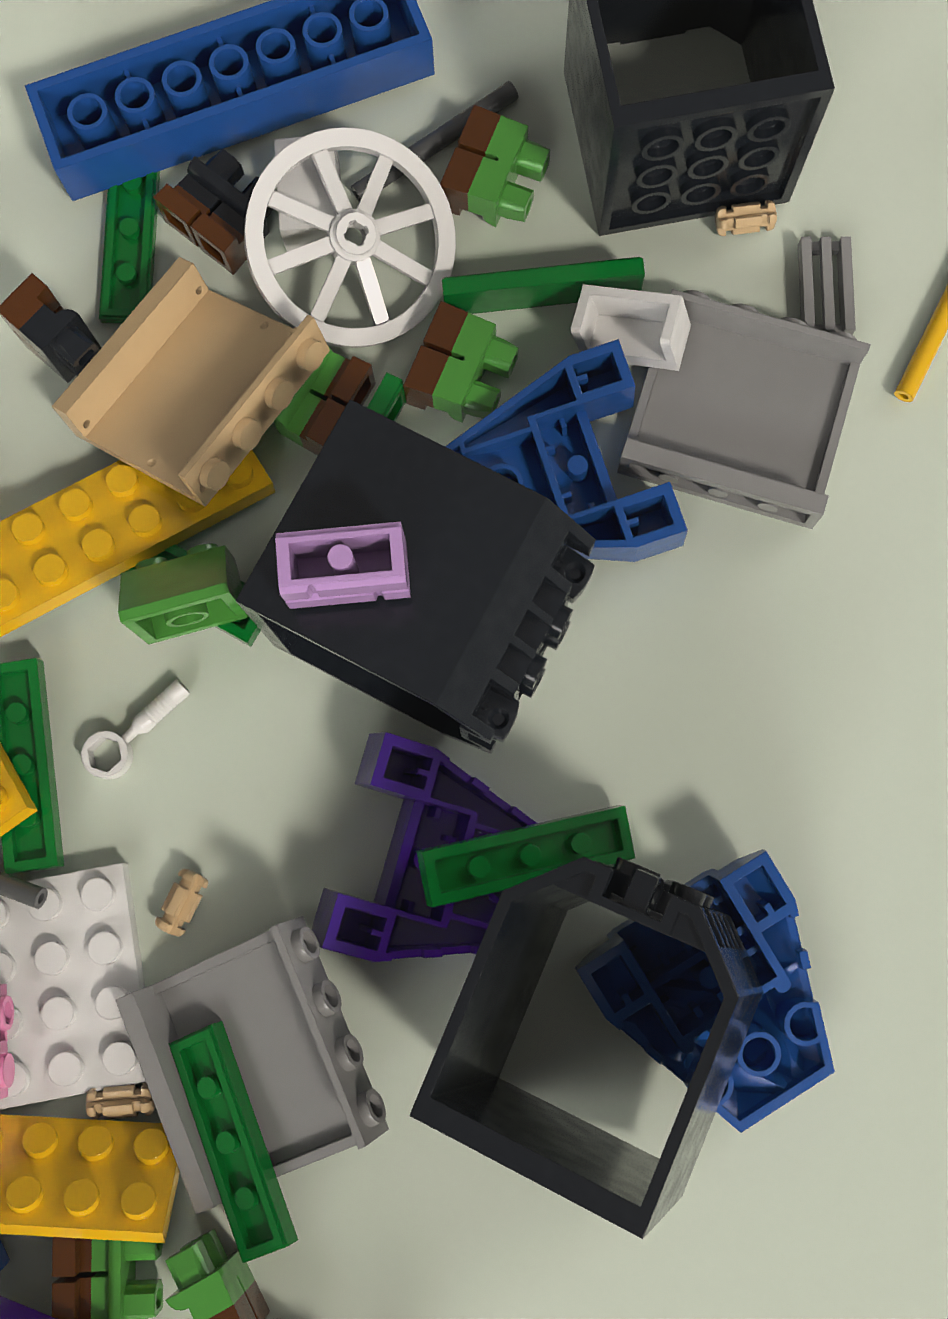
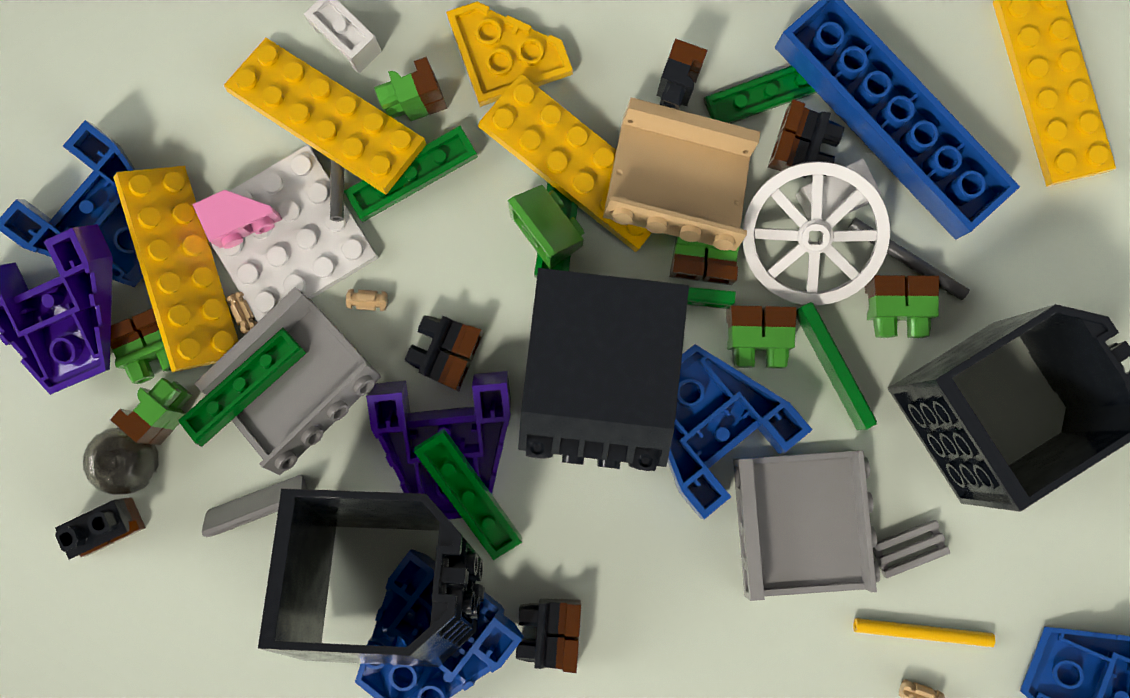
camera: 60 degrees right, 5 degrees up
white piece [81,679,191,780] -> none
lavender brick [275,521,411,609] -> none
white panel [571,284,691,371] -> none
tan piece [715,200,777,236] -> none
none -> light grey slope [202,475,308,538]
none -> hips [405,315,484,392]
none -> black hips [516,599,581,673]

